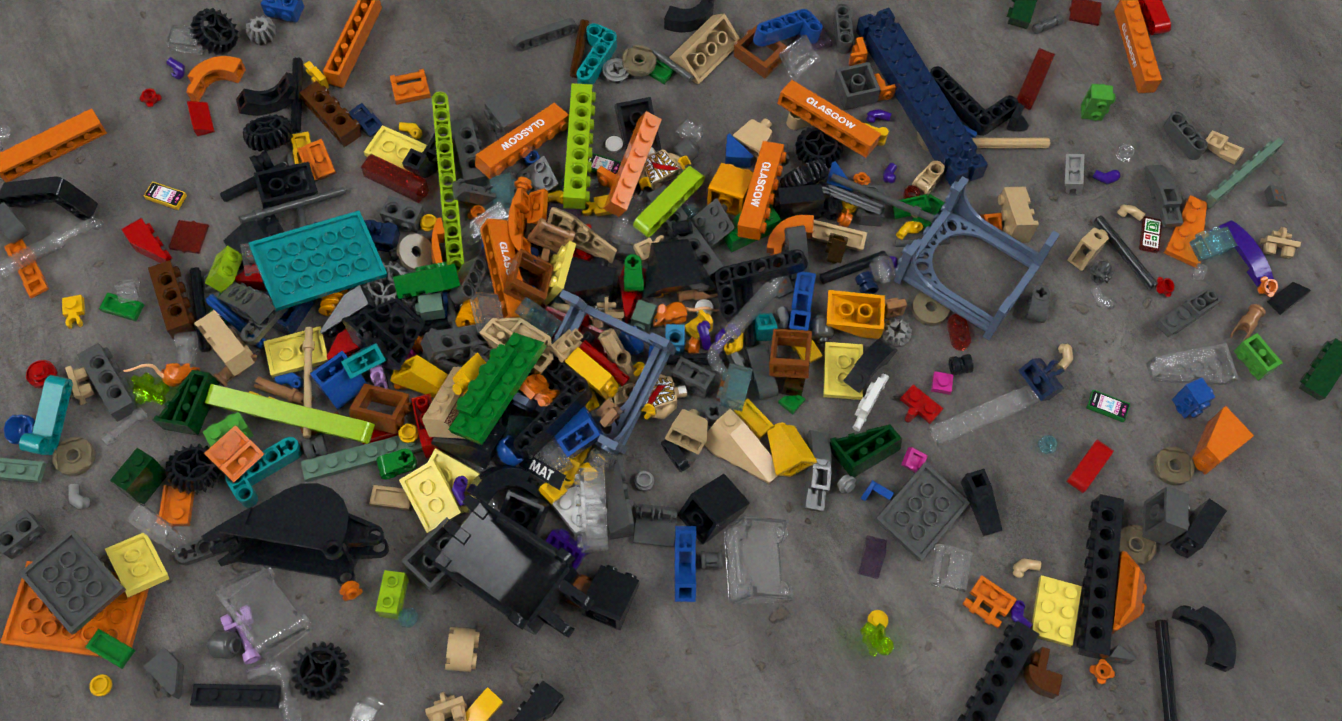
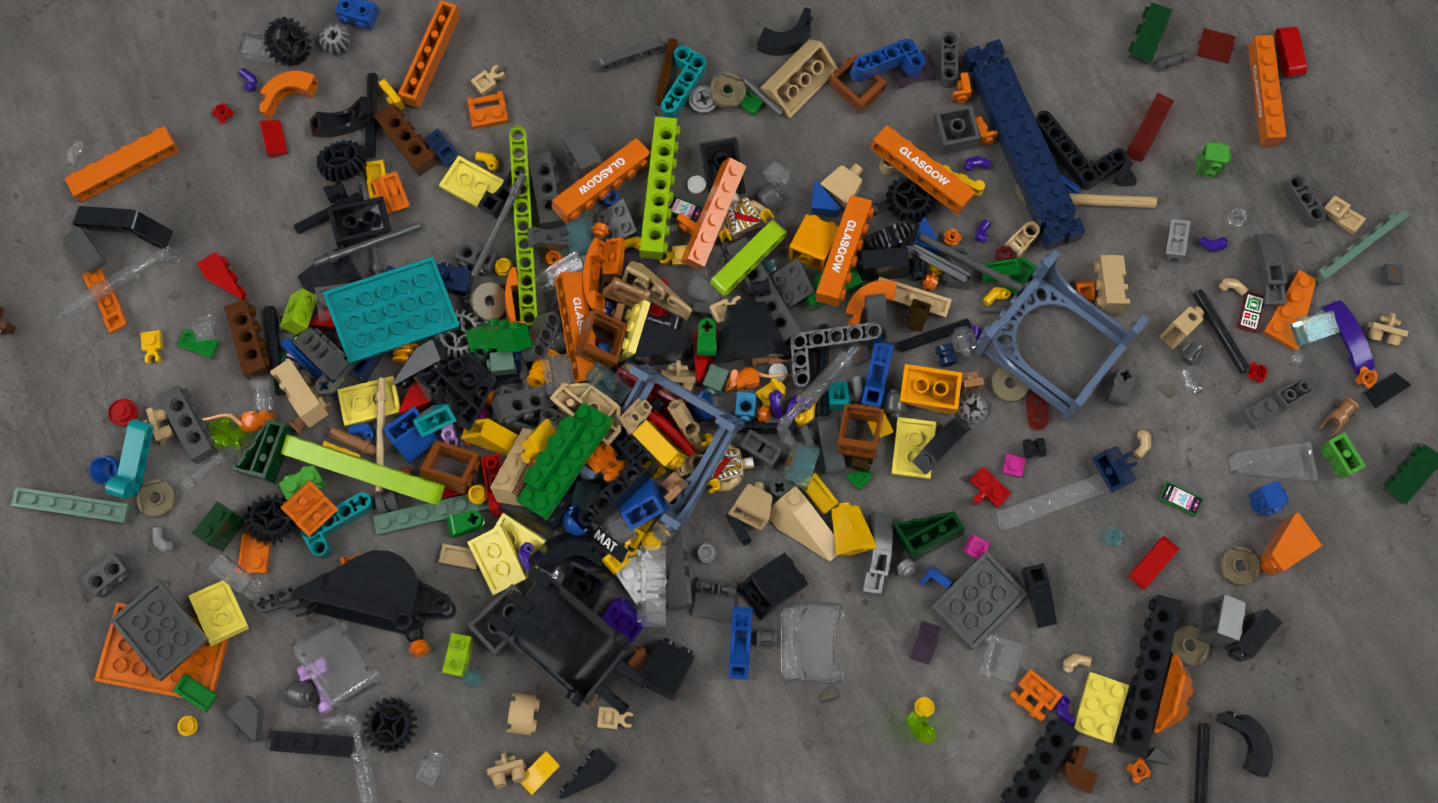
camera: 10 degrees right, 10 degrees up
tile [144,181,187,210] -> none
clear red piece [169,220,209,254] -> none
clear red brick [361,154,429,203] -> none
clear plate [779,35,821,81] -> none
white plate [852,374,889,432] -> none
none -> dark grey bar [470,173,526,277]
none -> tan plate [471,65,505,96]
none -> tan plate [597,707,634,729]

